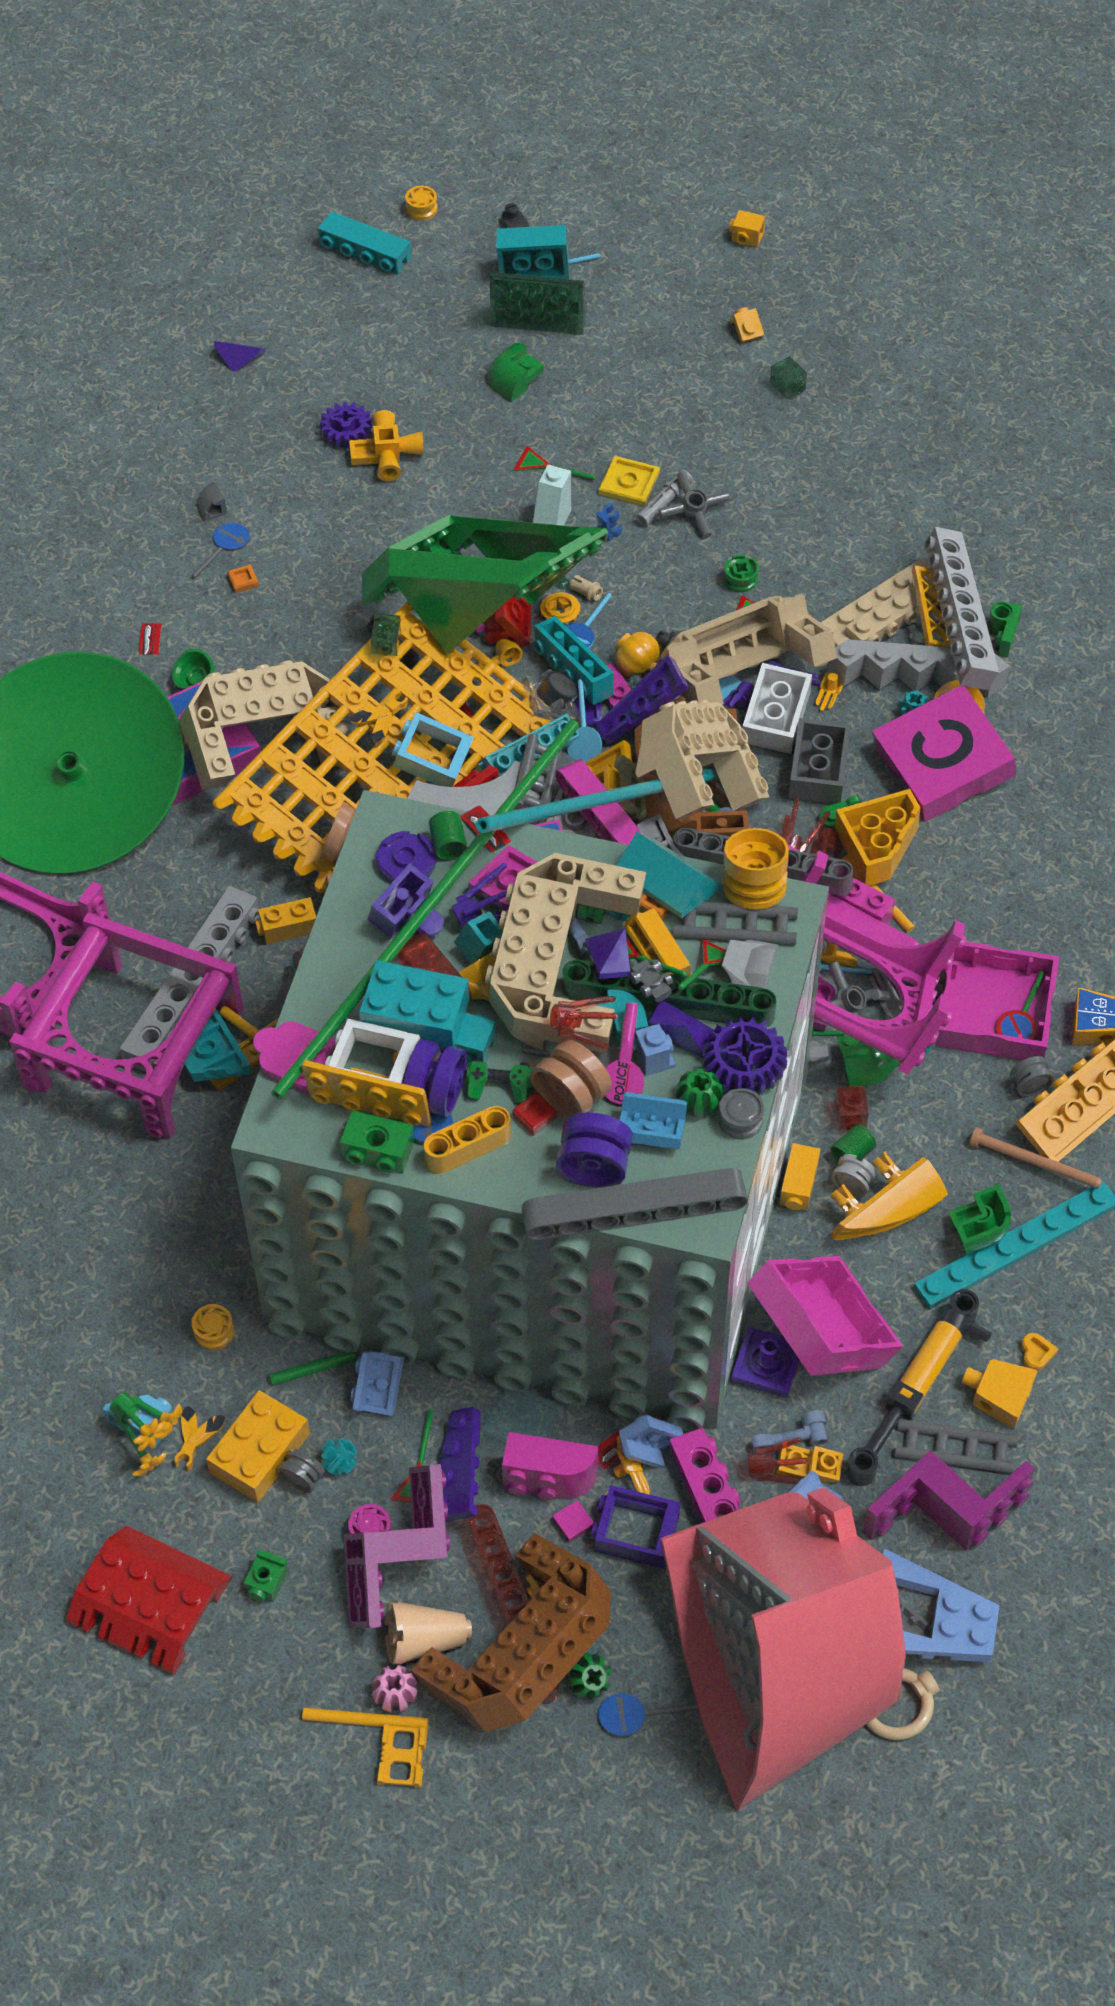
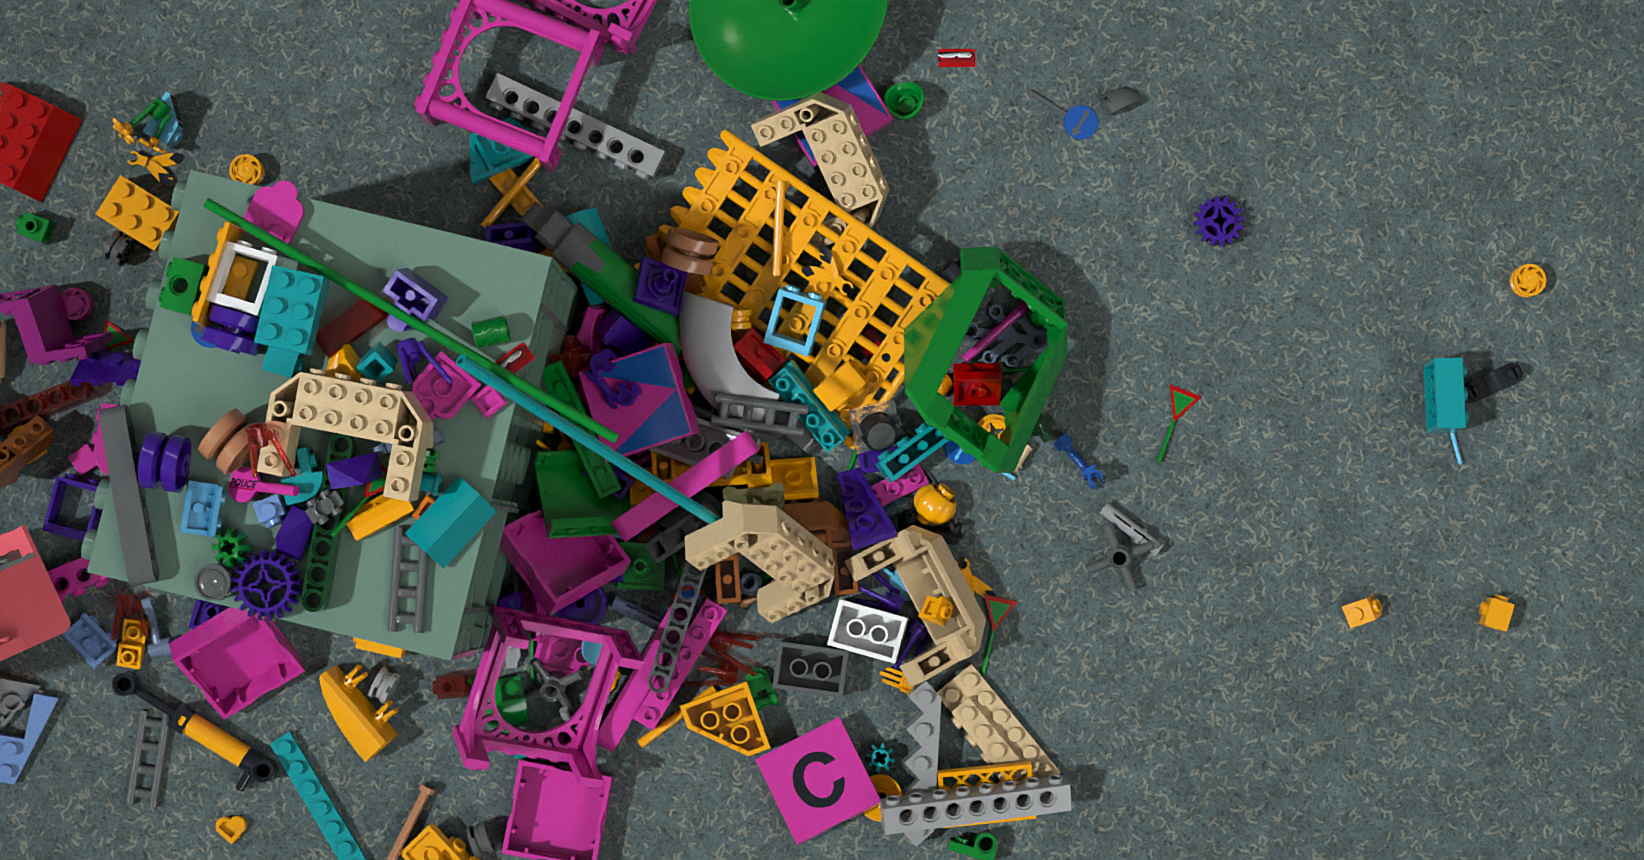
camera: 85 degrees right, 30 degrees up
dark purple slope [214,341,266,371] -> none
orange tile [227,564,259,593] -> none
light orange brick [255,897,316,945] -> none
teal brick [318,211,412,275] -> none
teal gear [320,1438,357,1475] -> none
light orange brick [349,410,424,481] -> none
clear green brick [371,613,401,656] -> none
dark purple tile [376,831,436,883] -> none
light orange beam [424,1106,511,1174] -> none
green piece [467,1058,534,1103] -> none
green brick [487,343,544,402] -> none
clear green slope [489,272,587,335] -> none
red tile [512,1092,558,1136] -> none
light aqua slope [533,465,571,525] -> none
medium azure piece [567,679,602,763] -> none
yellow tile [598,456,660,506] -> none
green piece [678,939,727,990] -> none
light grey slope [722,939,778,988] -> none
light orange wheel [723,828,789,910] -> none
green wheel [724,554,759,593] -> none
clear green brick [770,356,807,399] -> none
green piece [831,1124,877,1162] -> none
magenta bracket [863,1450,1035,1551] -> none
green brick [948,1184,1011,1255] -> none
light orange torso [962,1359,1038,1429] -> none
piece [996,971,1044,1040] -> none
none -> dark pink tile [471,385,508,419]
none -> light orange bar [772,181,786,276]
none -> light orange brick [813,359,868,412]
none -> light orange bracket [918,596,954,627]

